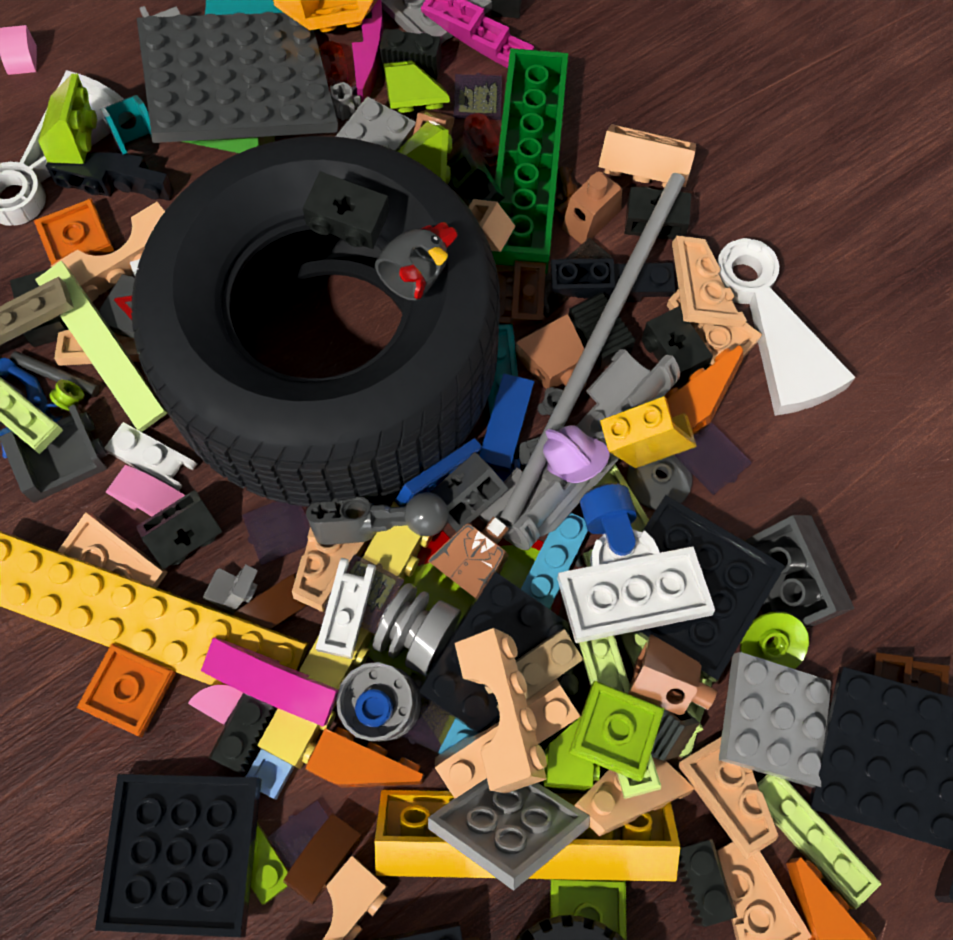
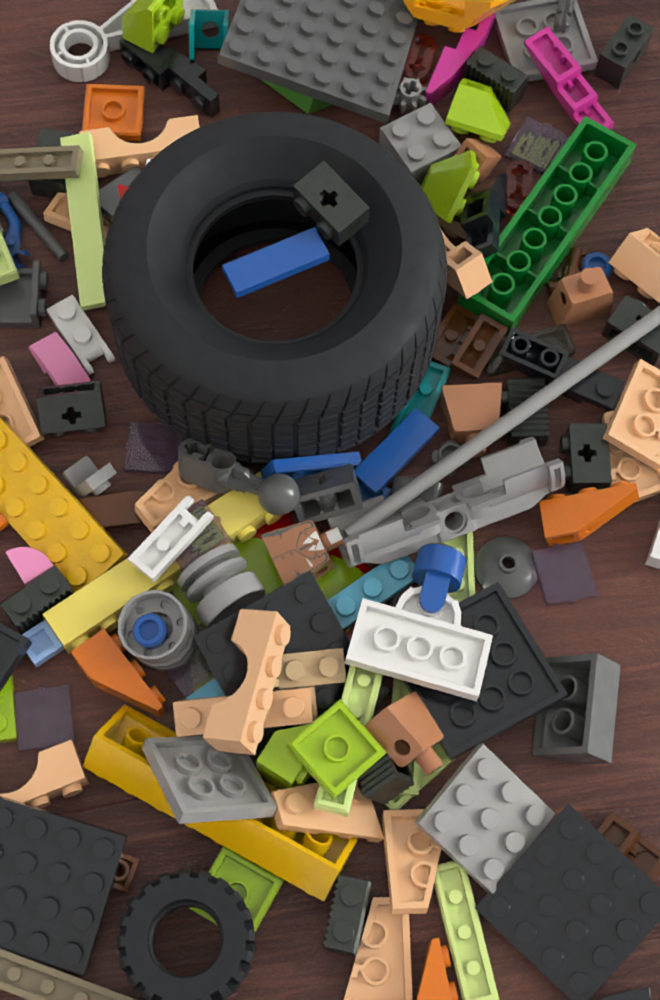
camera: 25 degrees right, 0 degrees up
lime bush [49,379,84,411] -> none
dark pink slope [201,637,339,727] -> none
reddish brown slope [283,813,361,905] -> none
dark grey piece [375,222,458,300] -> none
lavender piece [543,425,610,483] -> none
yellow panel [600,396,697,468] -> none
lime dish [740,612,809,669] -> none
none -> blue tile [222,227,330,298]
none -> blue tile [581,252,613,279]

